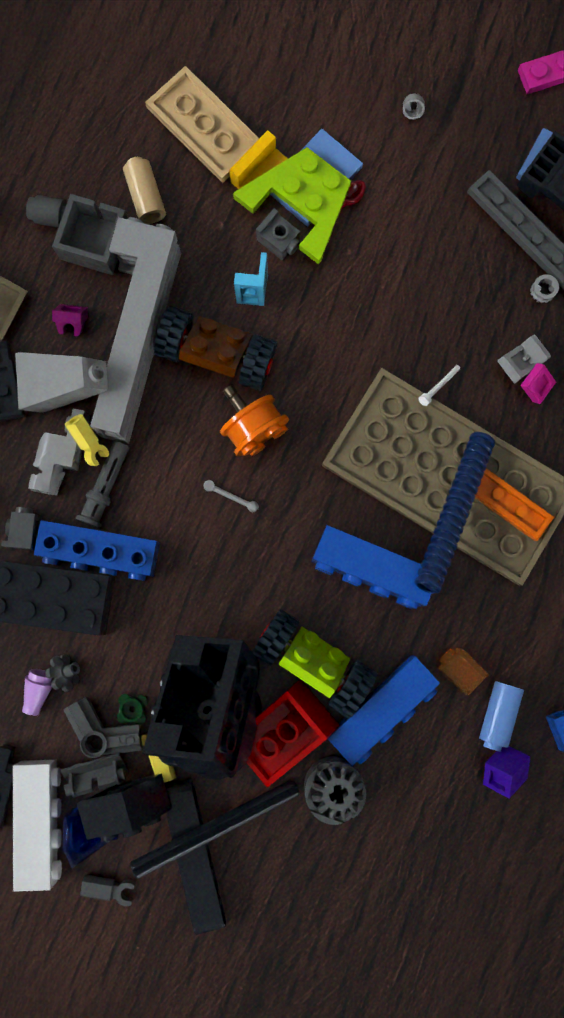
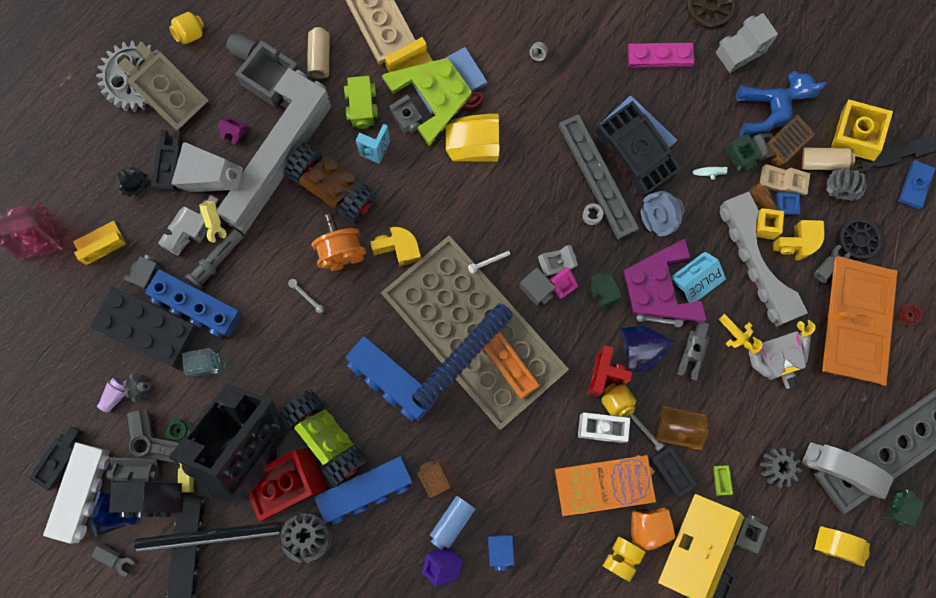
camera: 15 degrees right, 5 degrees down
none -> clear light blue brick [182,348,220,379]
none -> lime brick [344,76,378,129]
none -> yellow brick [370,227,421,267]
none -> yellow slope [446,114,499,161]
none -> dark grey brick [519,268,555,306]

